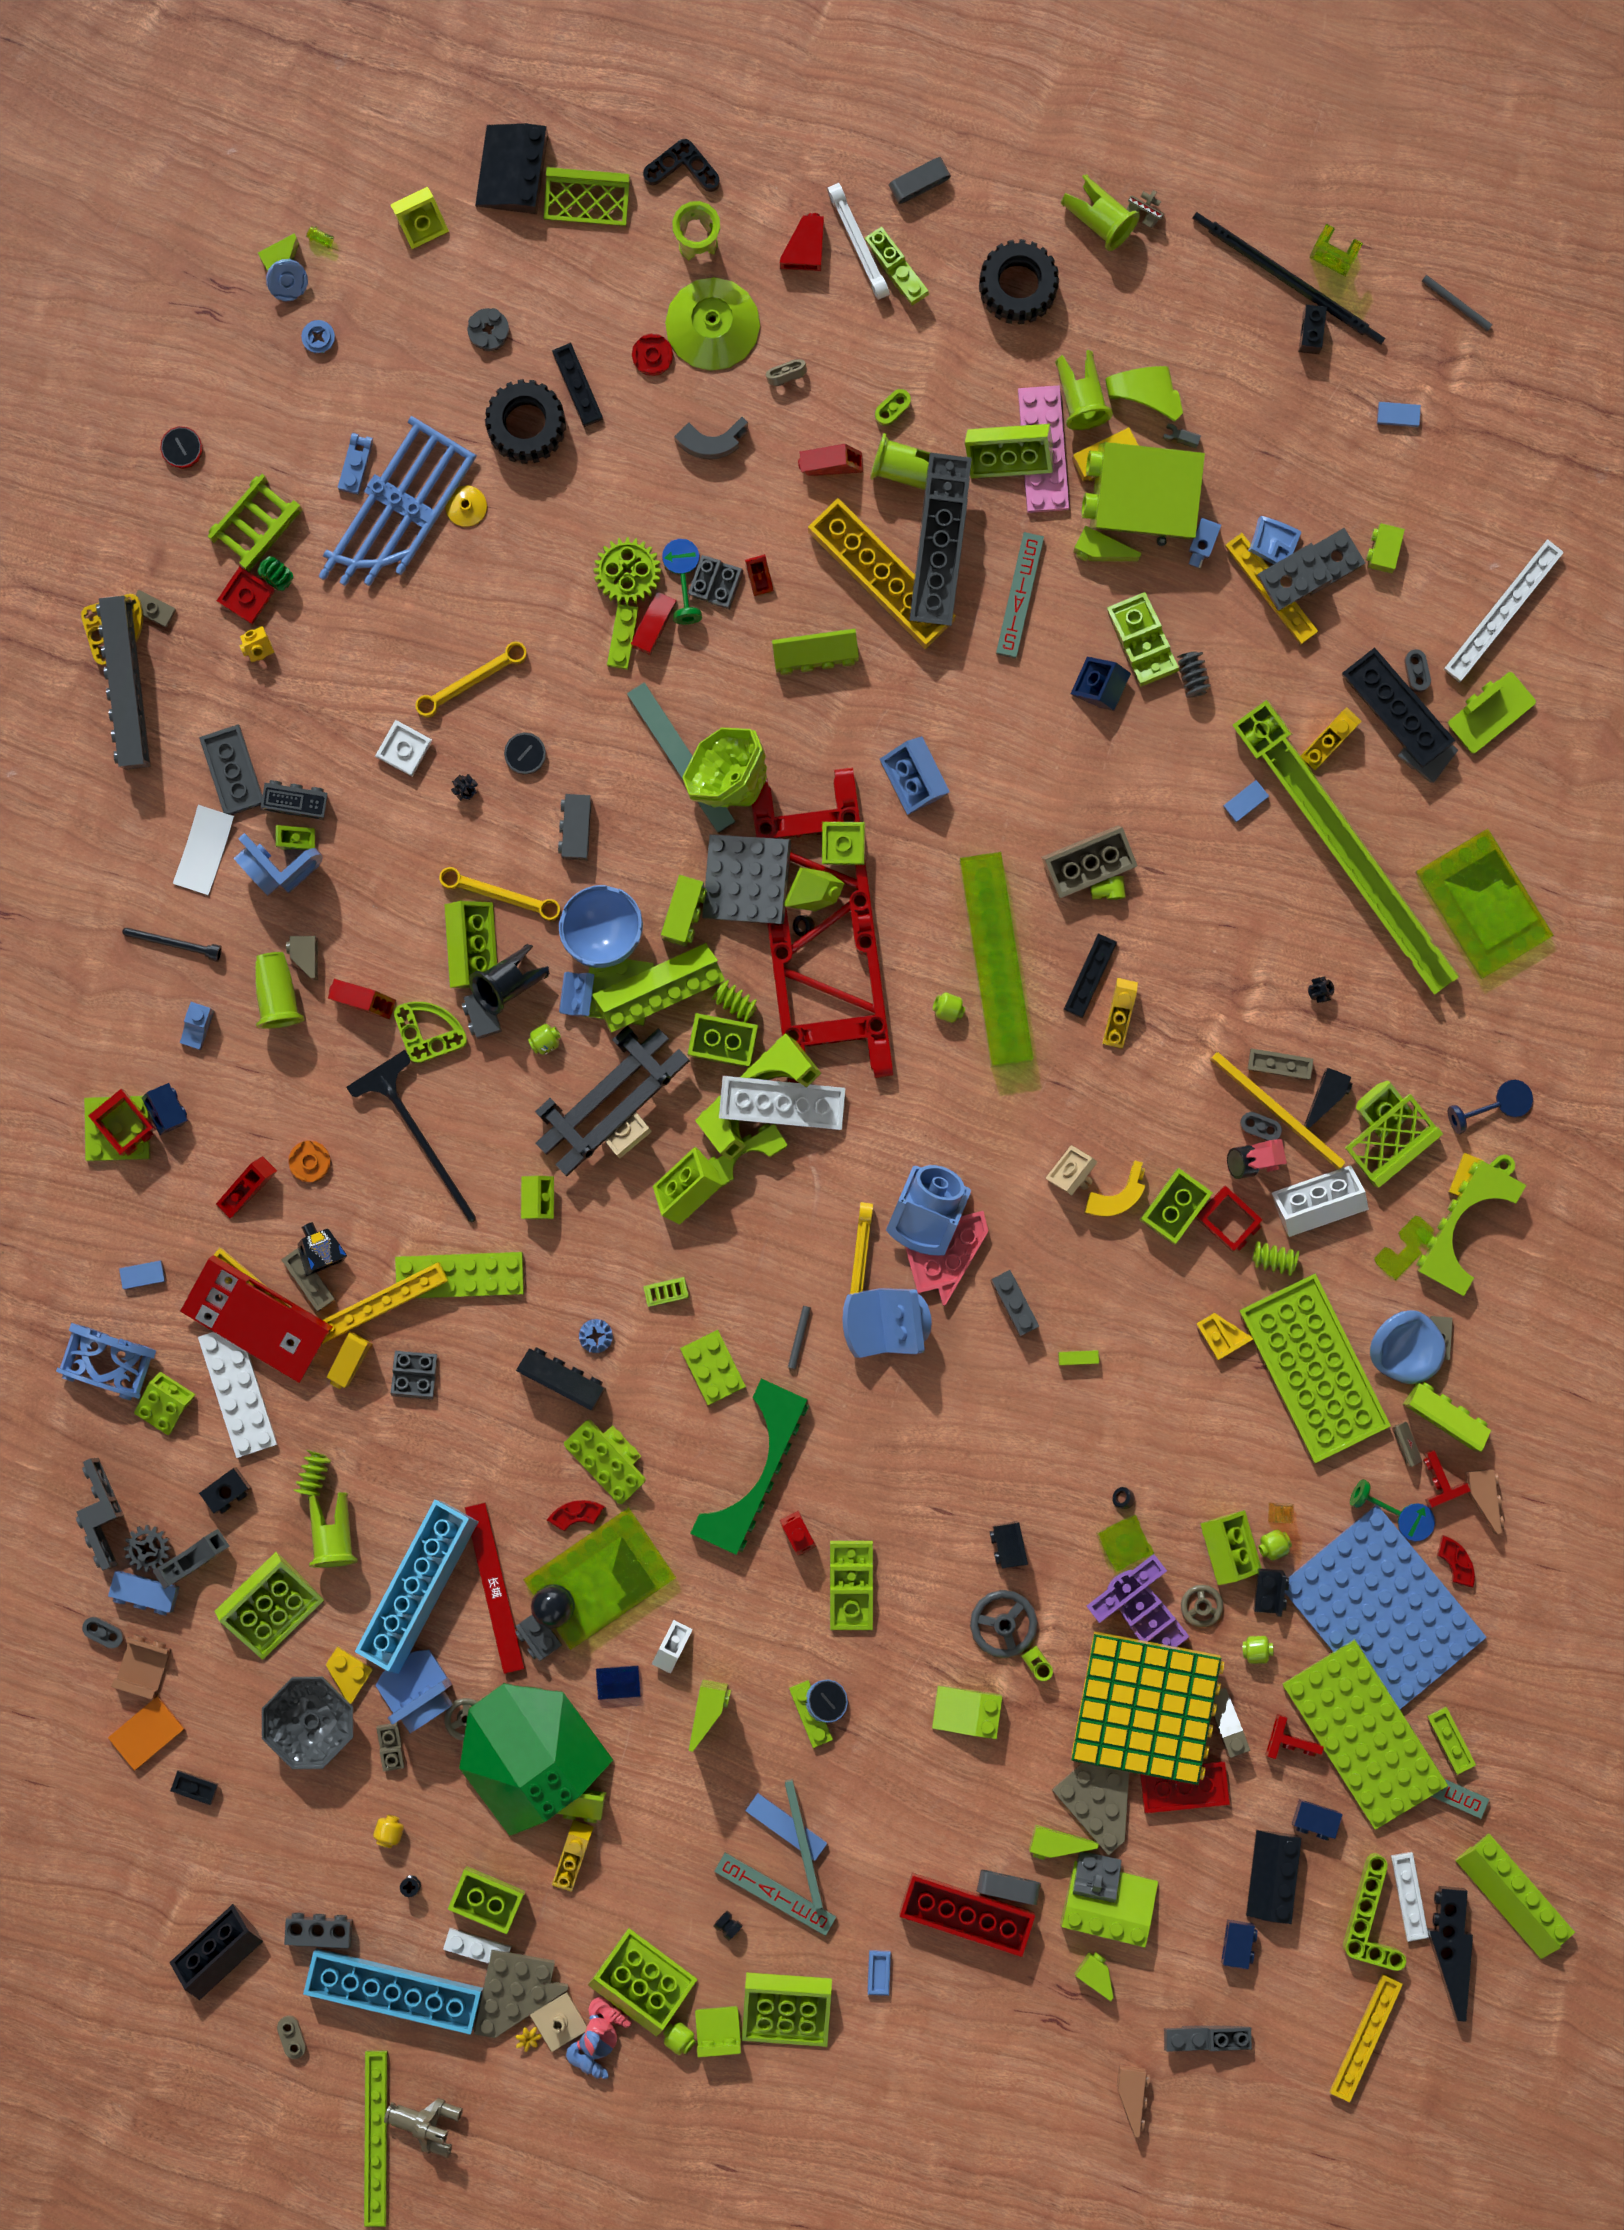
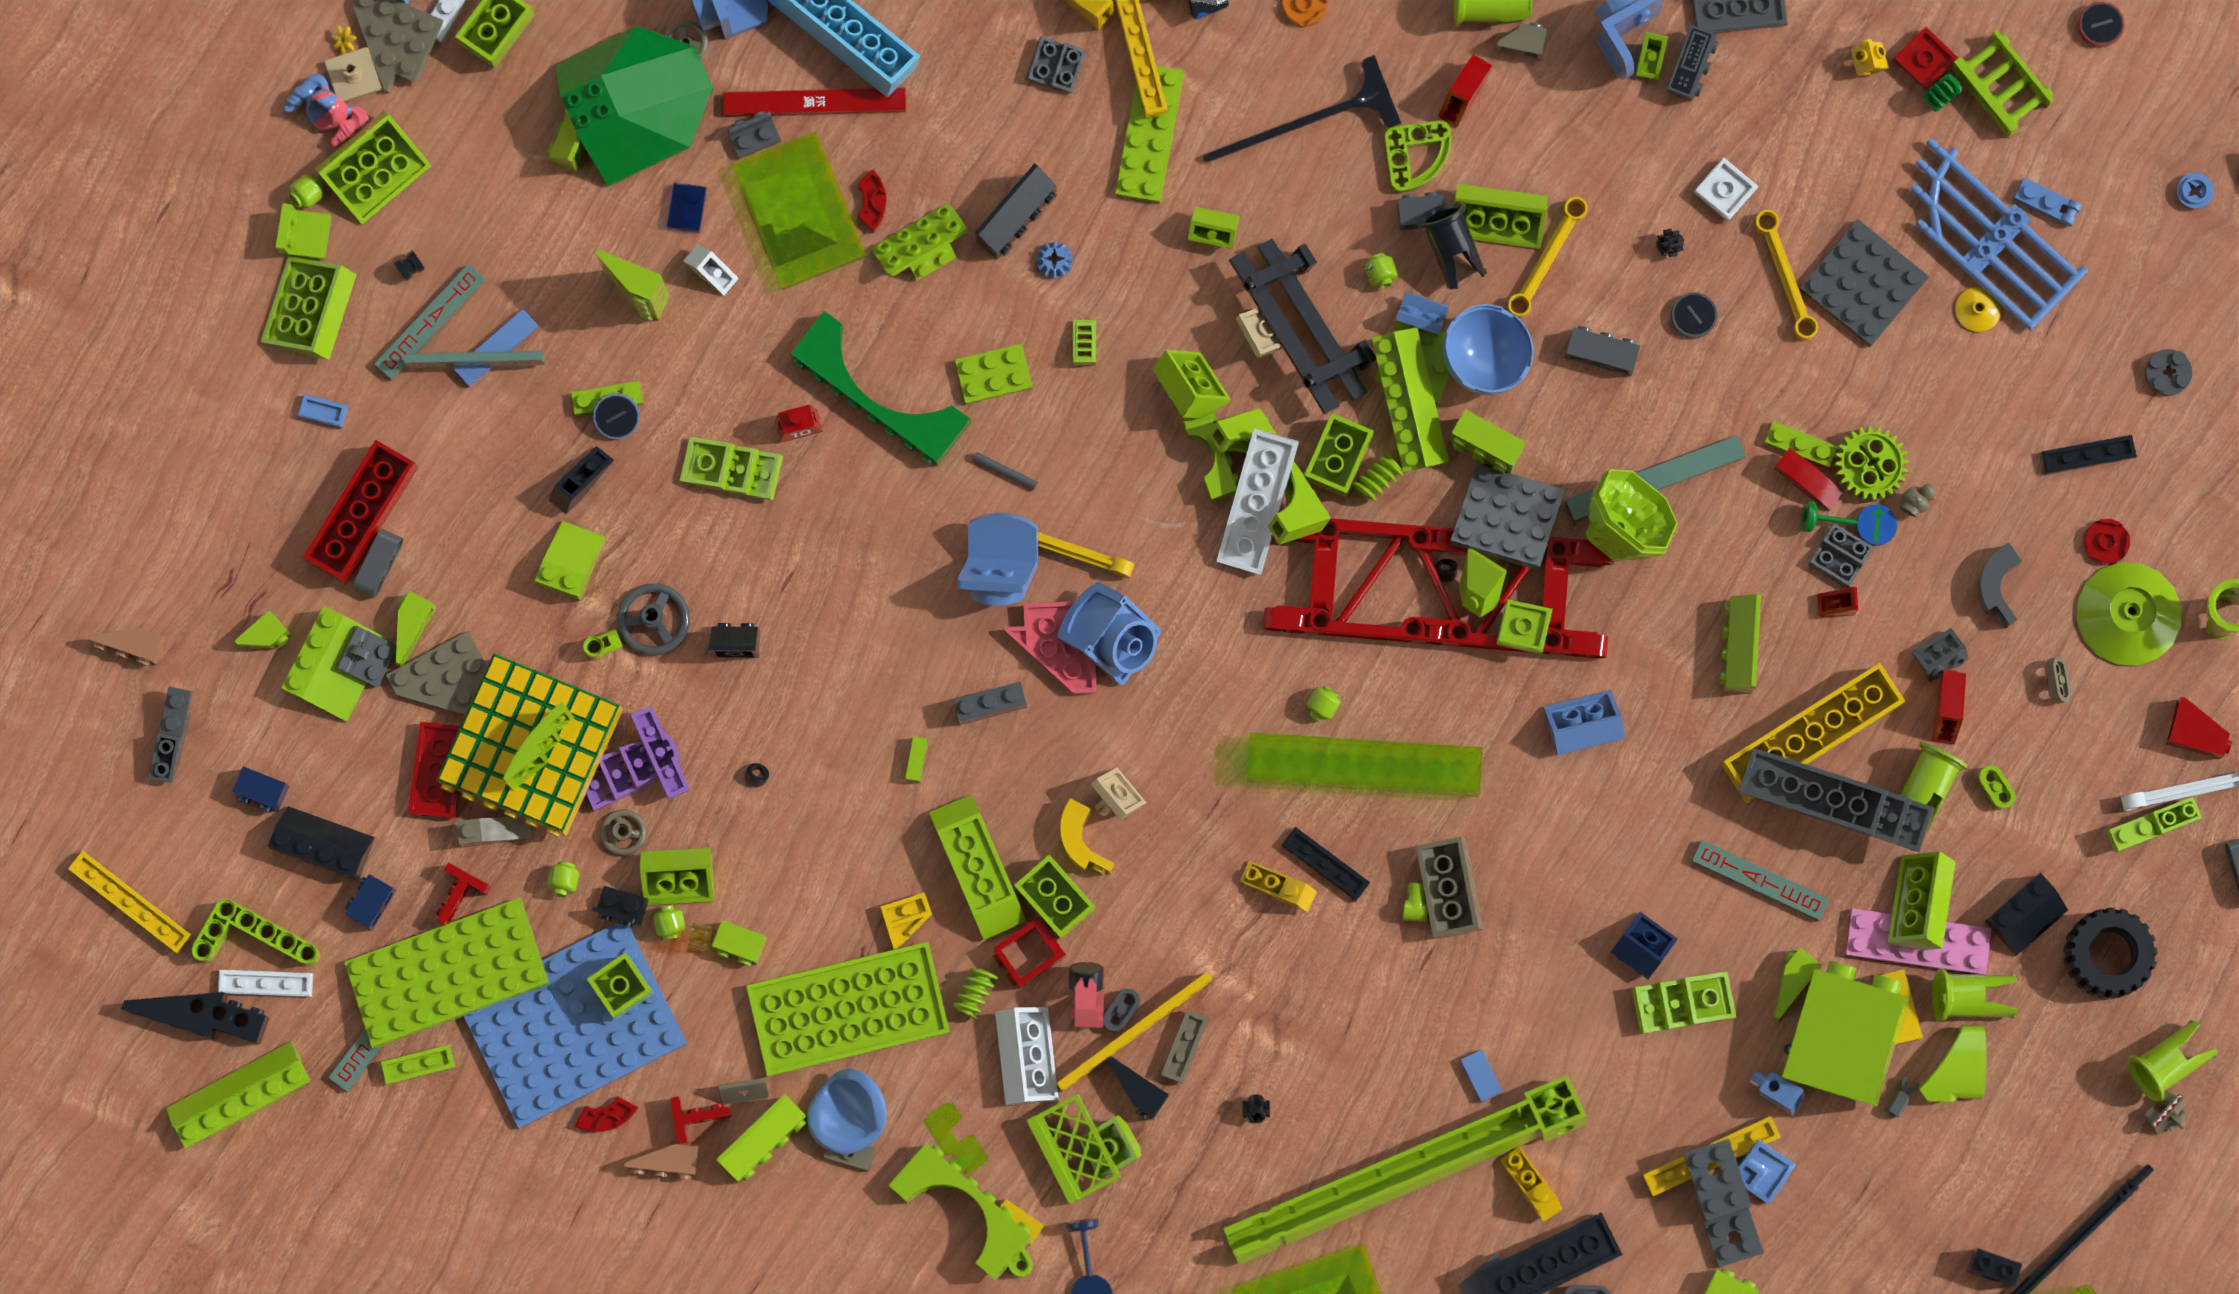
camera: 105 degrees right, 5 degrees down
black tyre [485,379,566,464] -> none
black tile [531,1584,575,1629] -> none
yellow slope [552,1820,594,1892] -> none
clear neon green panel [1096,1514,1155,1572] -> none
dark grey piece [1177,651,1211,698] -> none
piece [1350,1479,1435,1541] -> none
none -> lime slope [503,702,574,791]
none -> black slope [548,446,614,514]
none -> lime brick [587,952,655,1020]
none -> lime brick [712,920,767,966]
none -> lime slope [929,794,1027,940]
none -> dark grey plate [1799,219,1929,347]
none -> dark tan animal [1901,484,1936,518]
none -> dark grey bracket [1912,628,1968,682]
none -> black slope [1985,873,2068,956]

